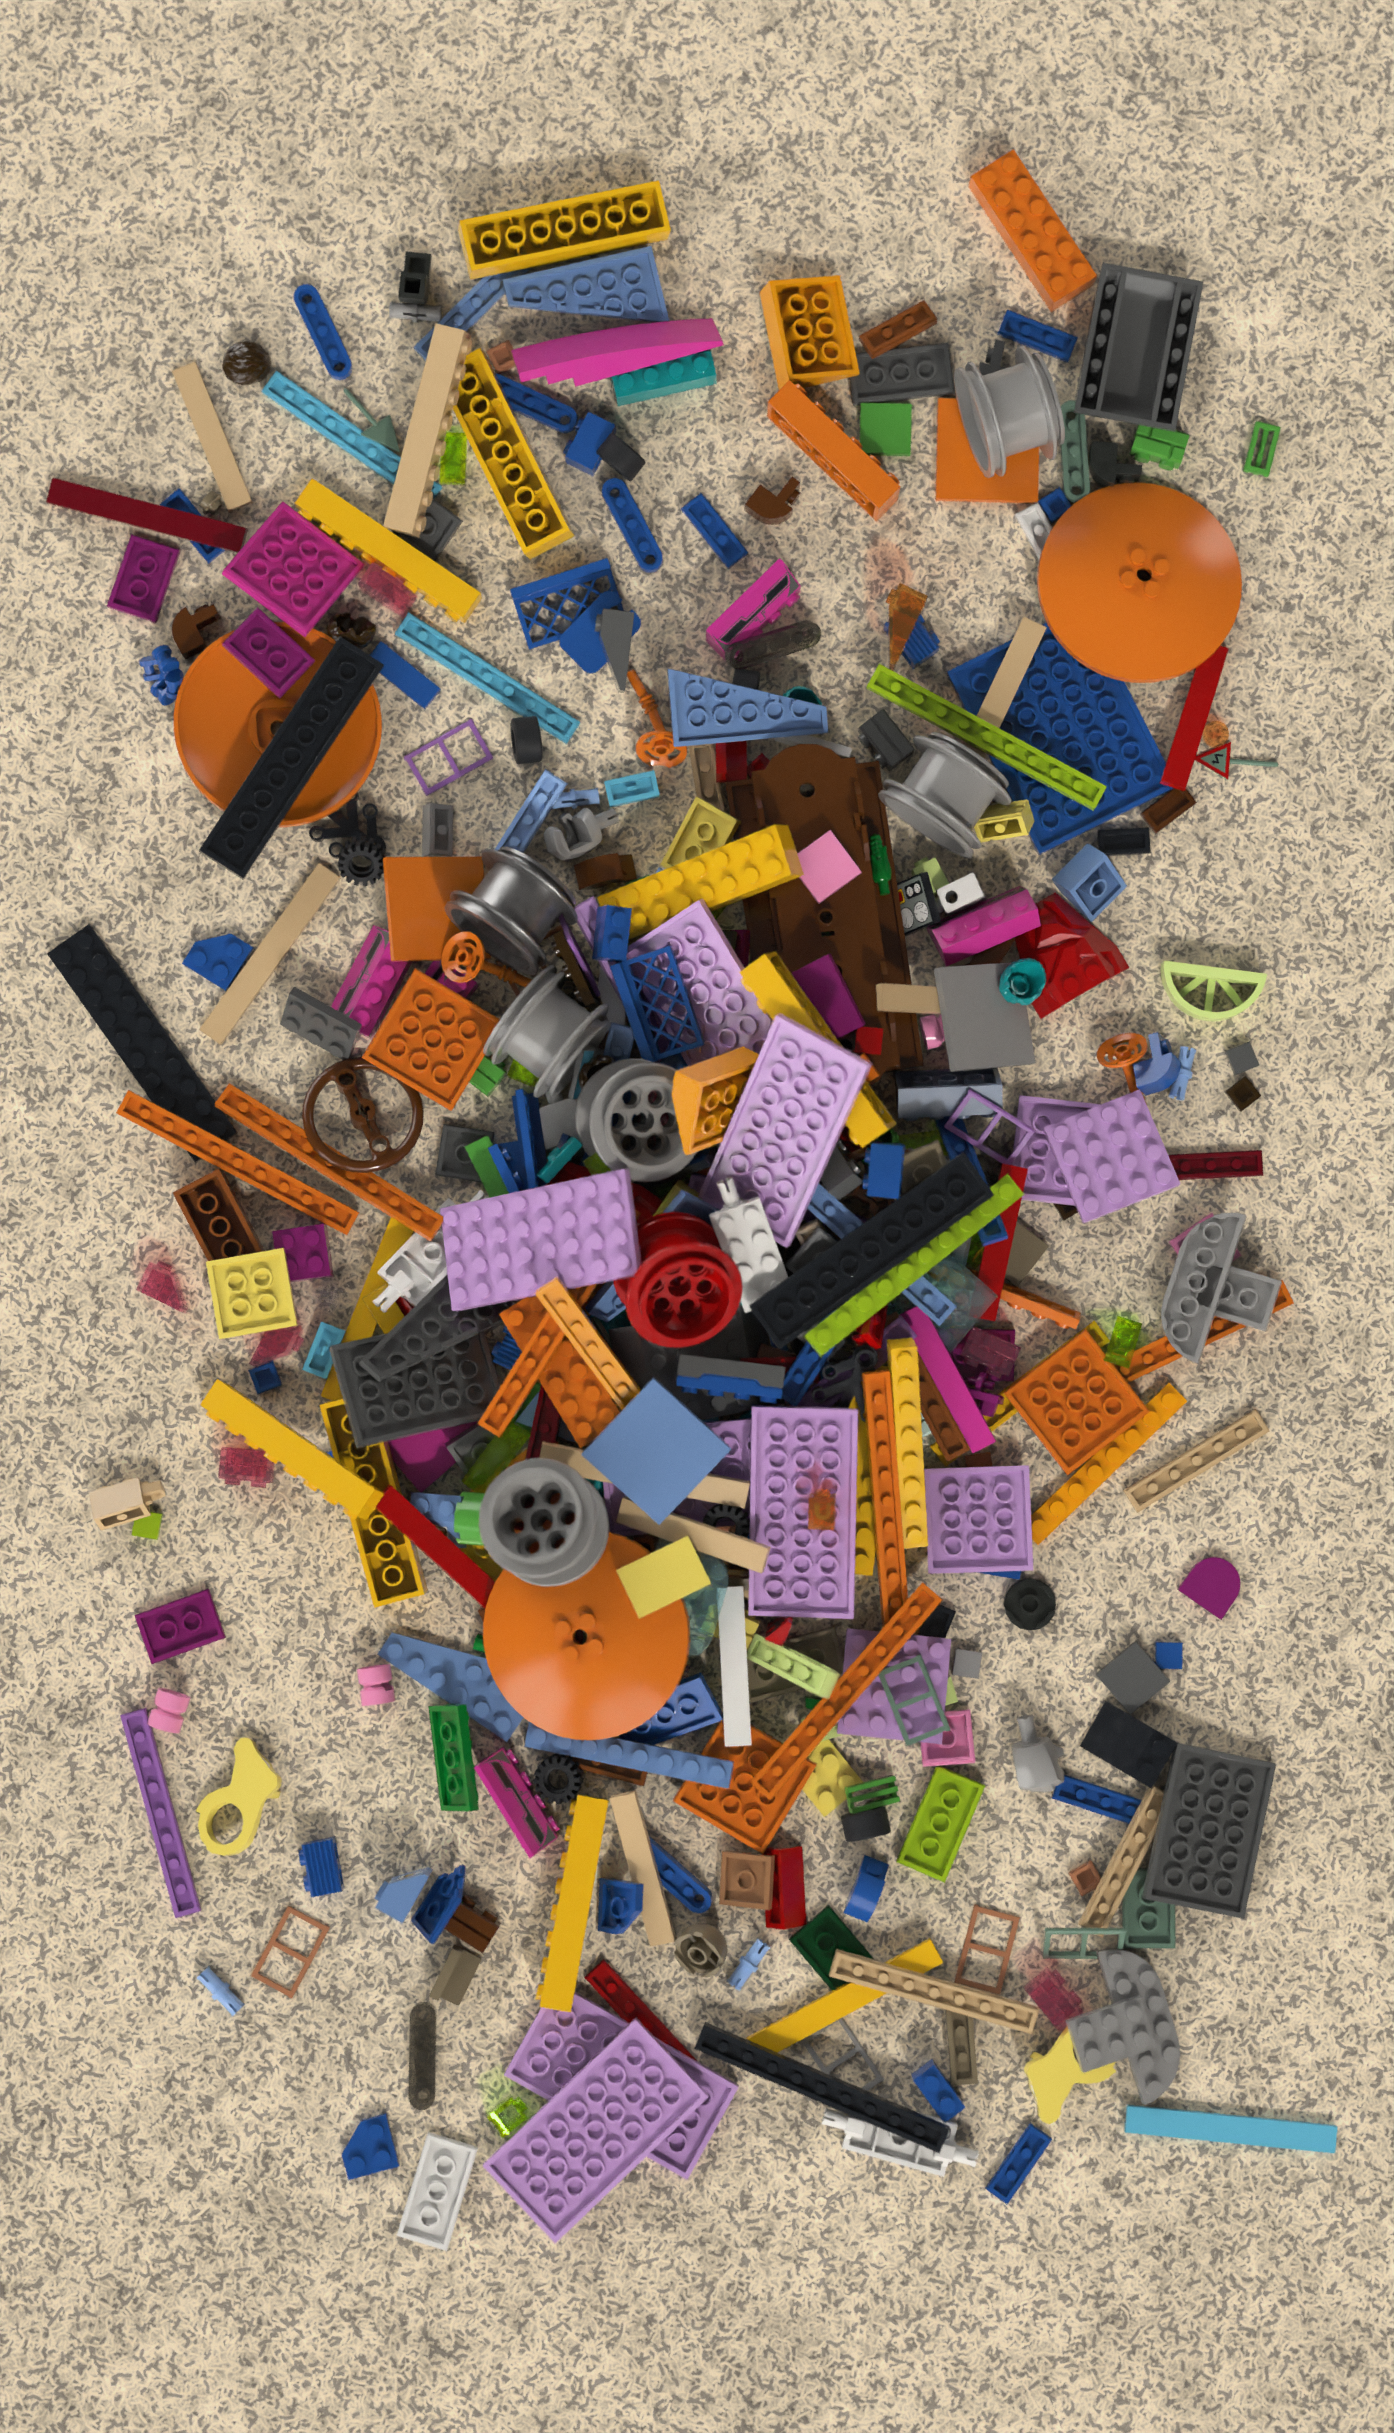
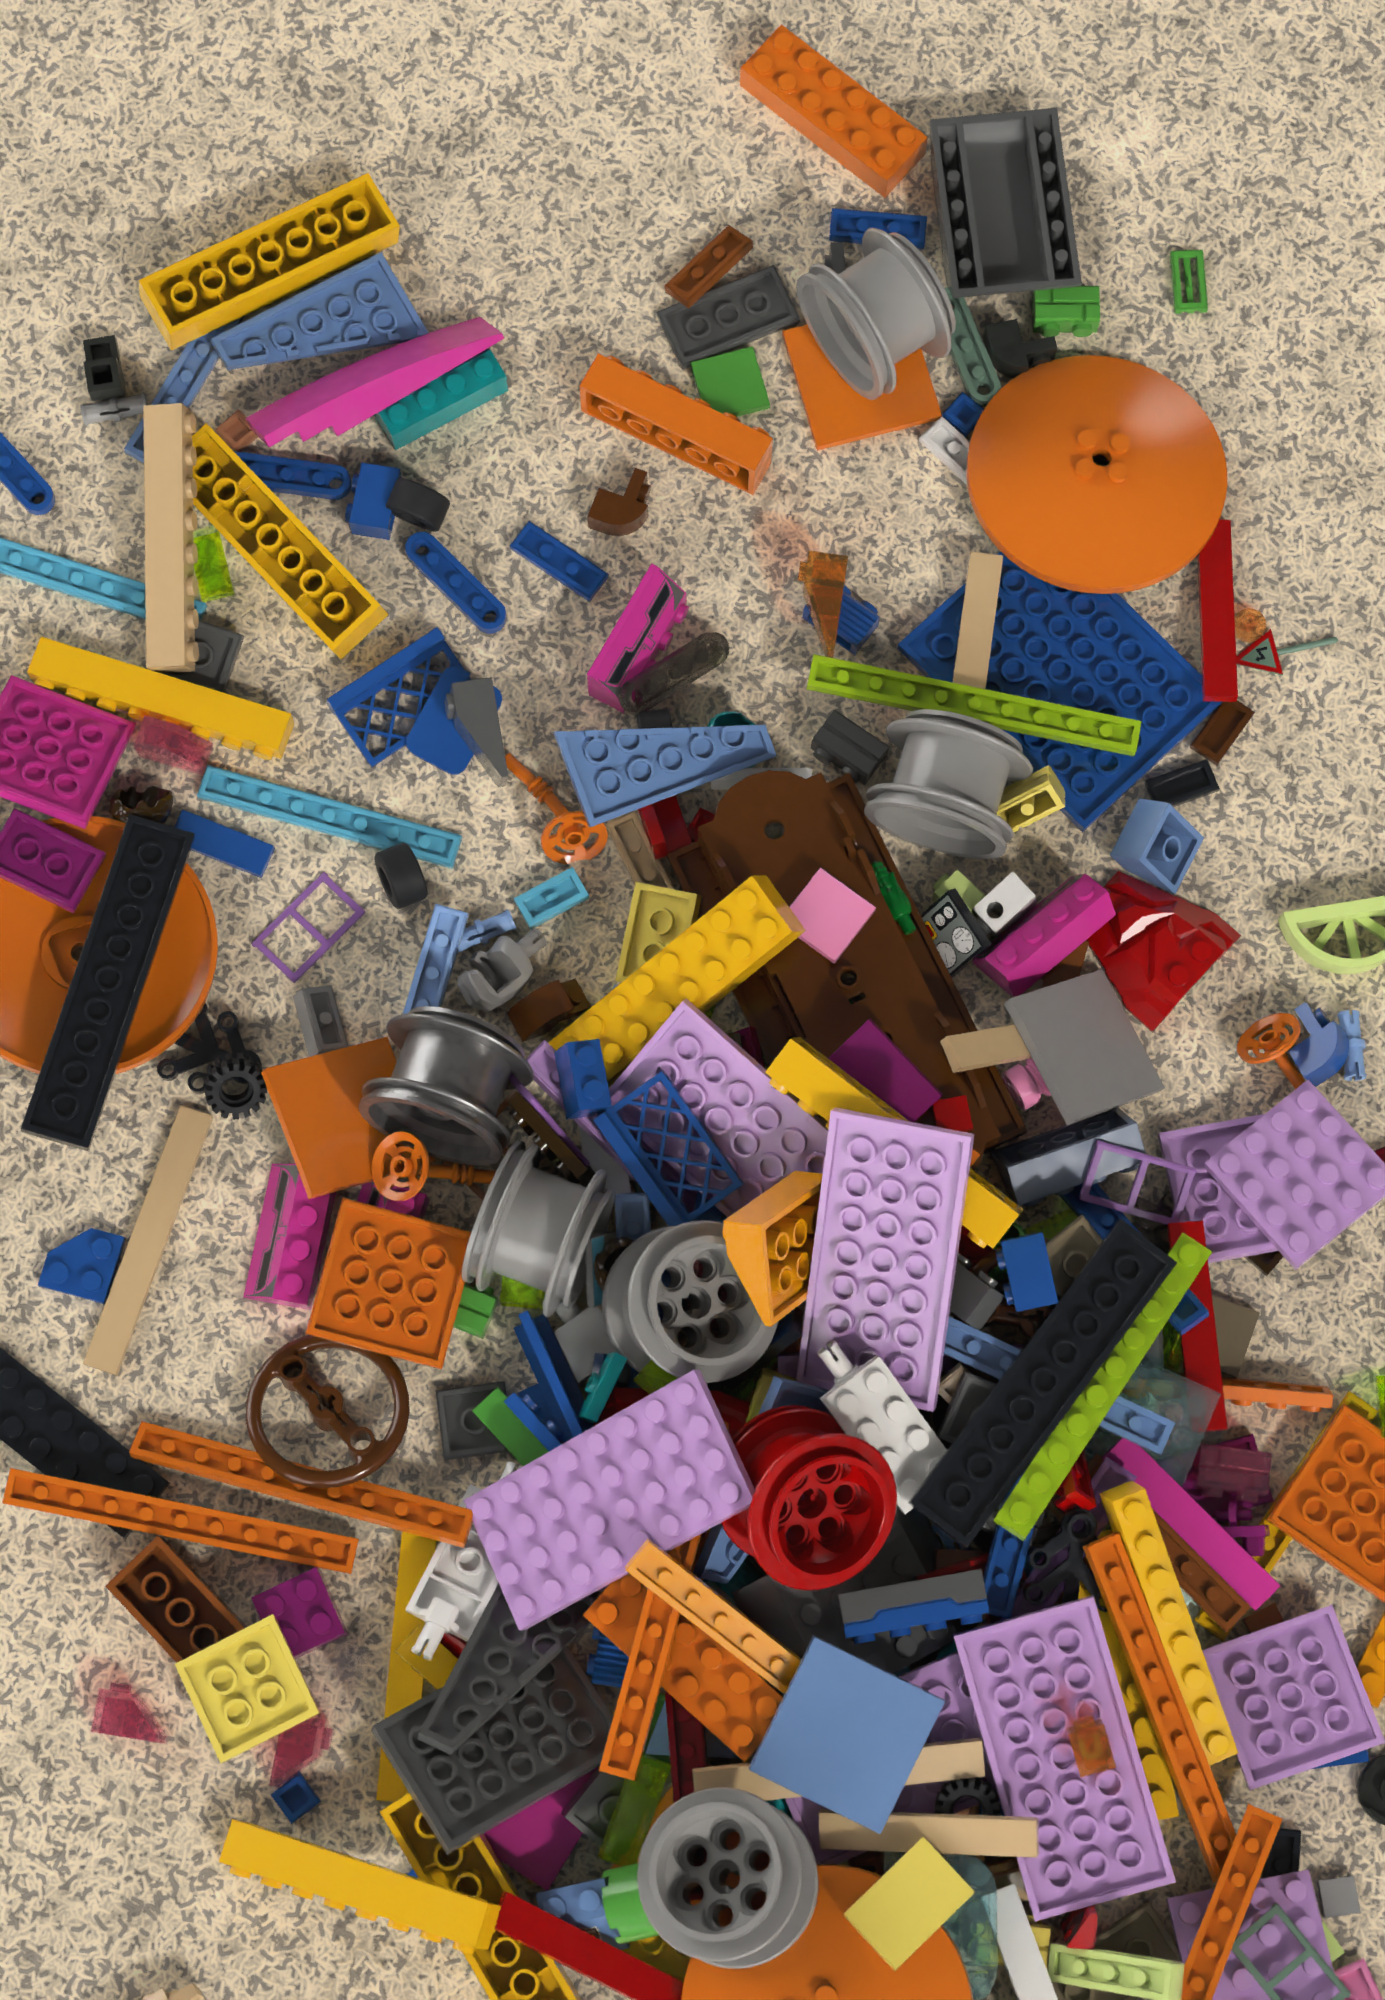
camera: 20 degrees left, 10 degrees down
clear pink brick [218,1447,275,1488] -> none
dark grey plate [280,987,362,1060] -> none
medium azure plate [302,1321,346,1379] -> none
sand green piece [343,388,400,452] -> none
light orange slope [759,275,860,390] -> none
teal hair [999,958,1046,1005] -> none

